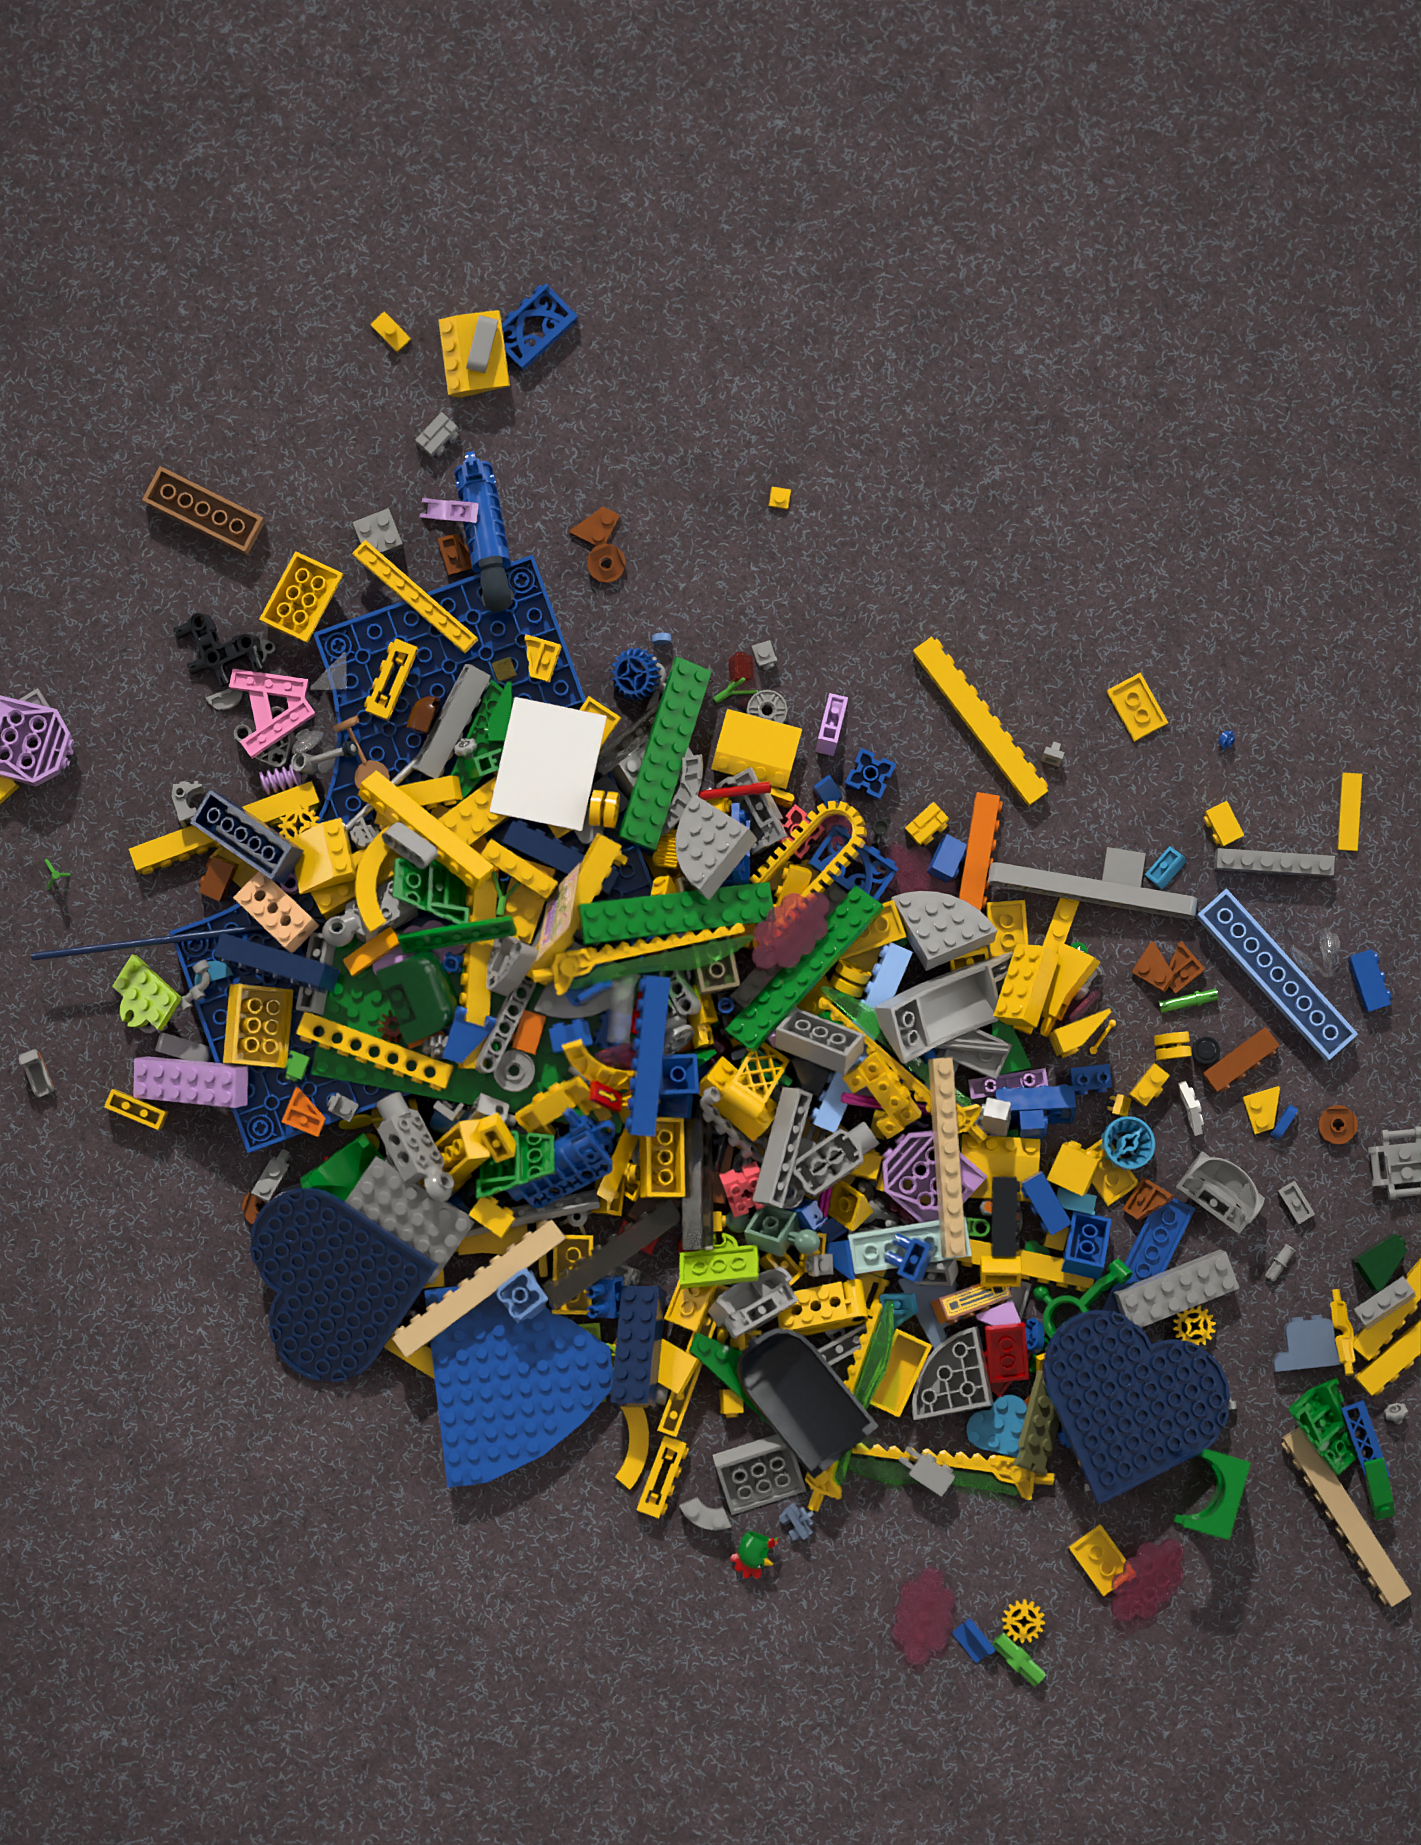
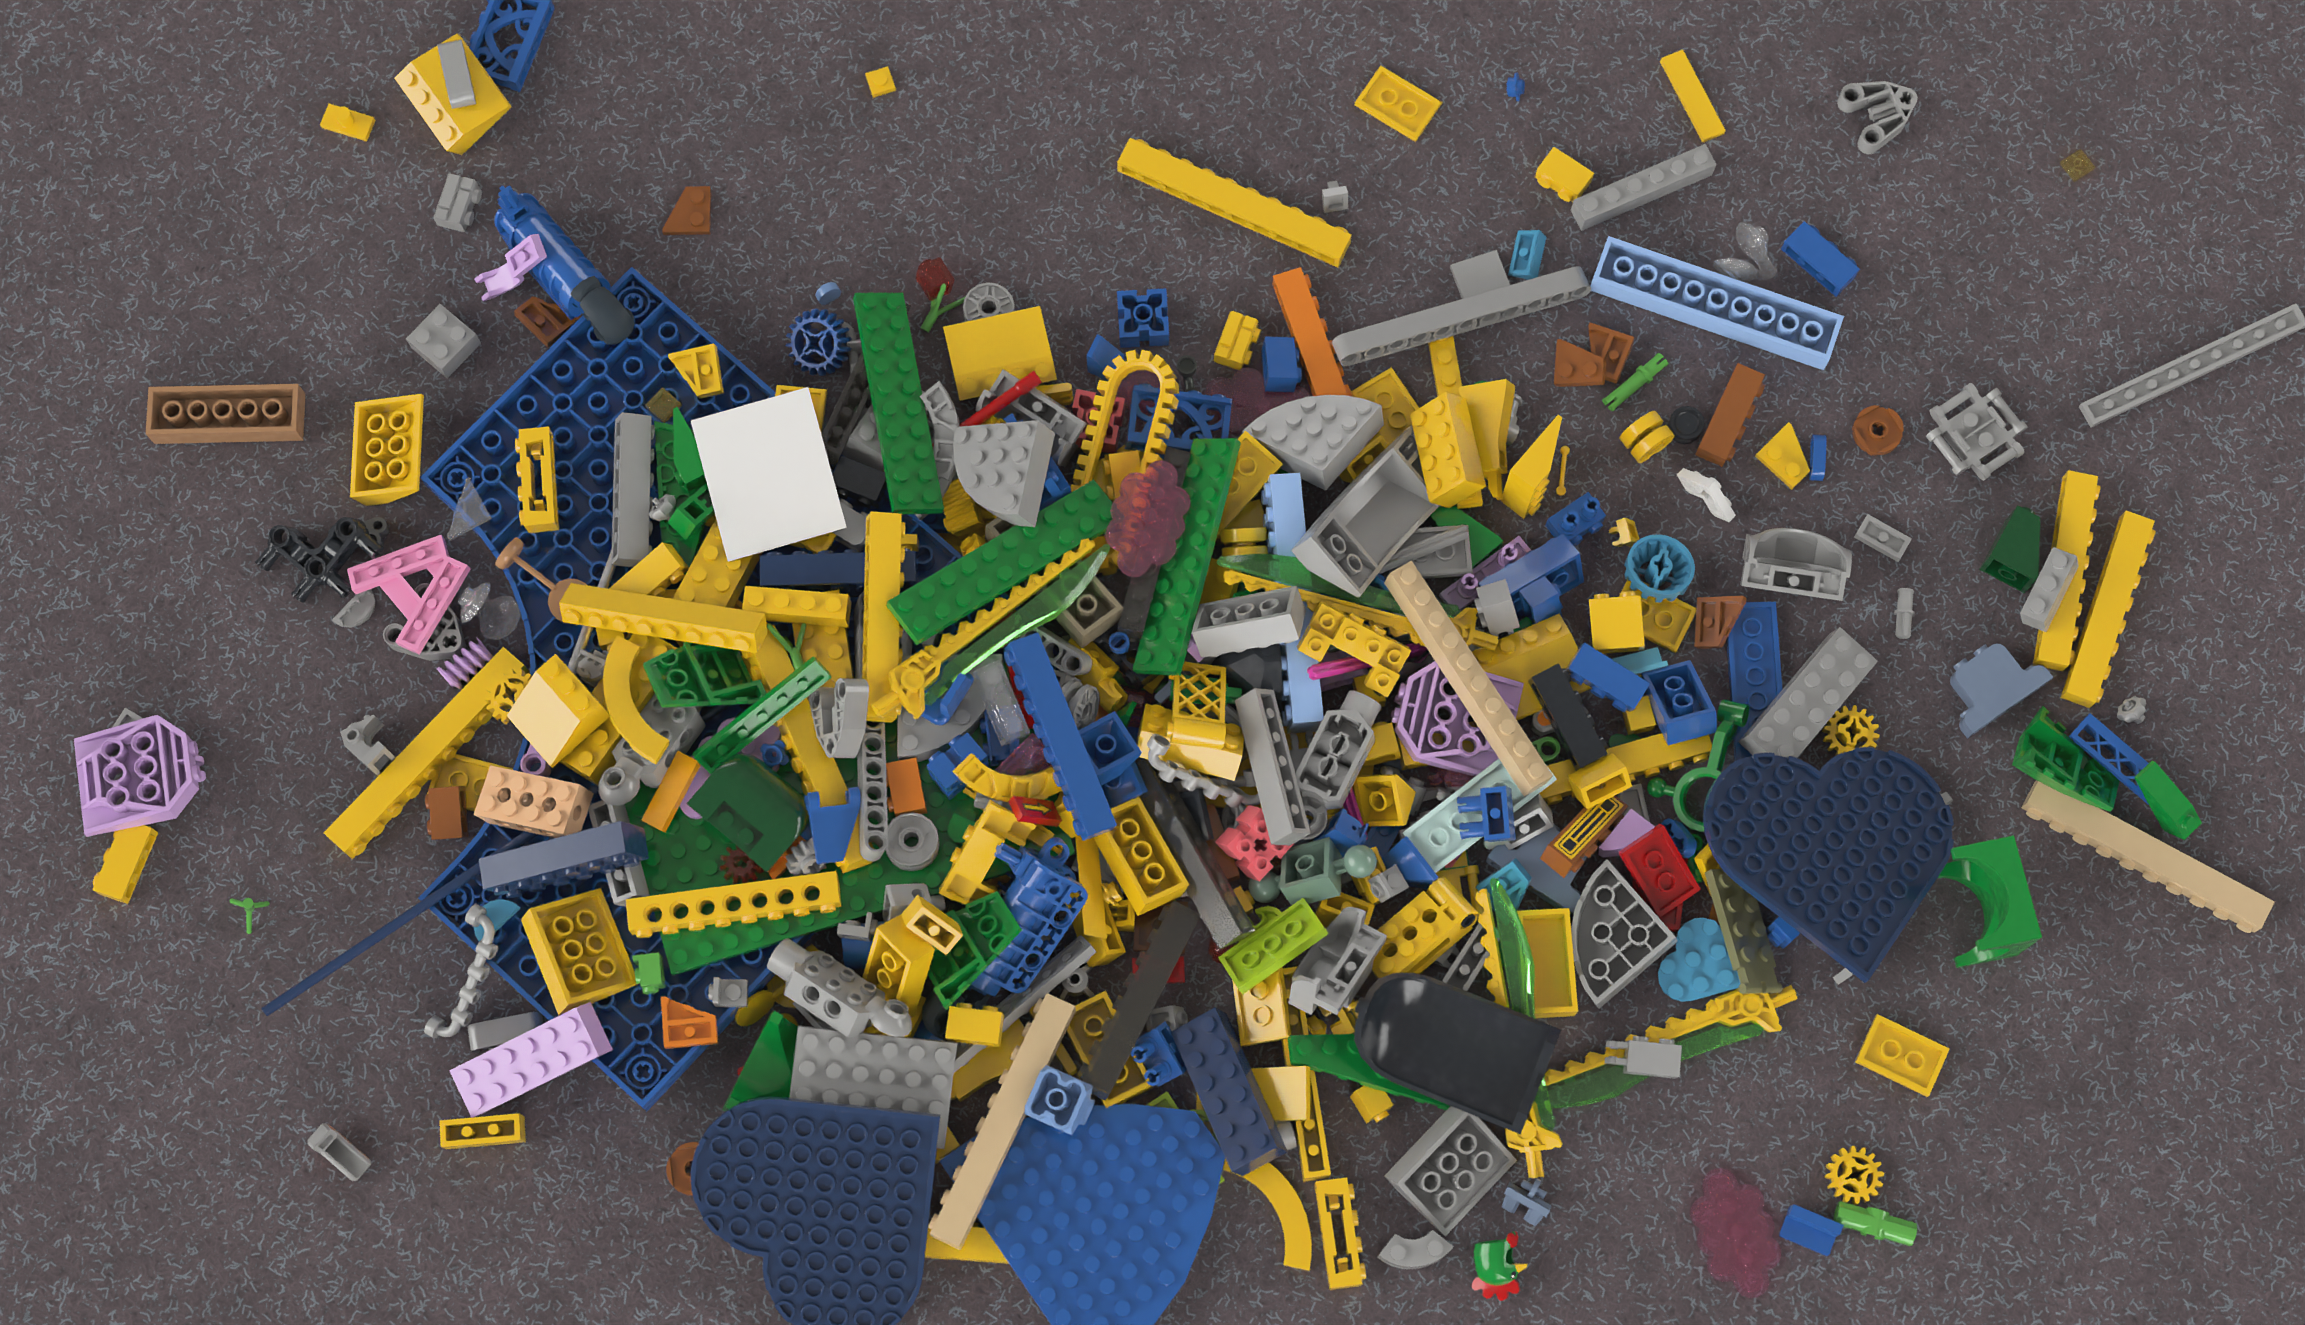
camera: 25 degrees left, 10 degrees down
lime plate [112,954,182,1030] -> none
dark blue brick [190,789,304,884] -> none
light grey hinge [251,1149,290,1203] -> none
light grey piece [291,740,358,775] -> none
yellow tile [352,540,478,654] -> none
light grey beam [382,822,438,869] -> none
reddish brown brick [406,696,441,735] -> none
sticker [536,863,580,961] -> none
dark orange plate [587,543,626,583] -> none
yellow wheel [589,790,620,828] -> none
light grey bracket [752,640,777,670] -> none
lavender slope [815,693,848,756] -> none
clear pink tile [1066,990,1101,1024] -> none
clear pink plate [1111,1539,1184,1621] -> none
yellow brick [1128,1063,1170,1107] -> none
yellow piece [1330,1289,1355,1376] -> none

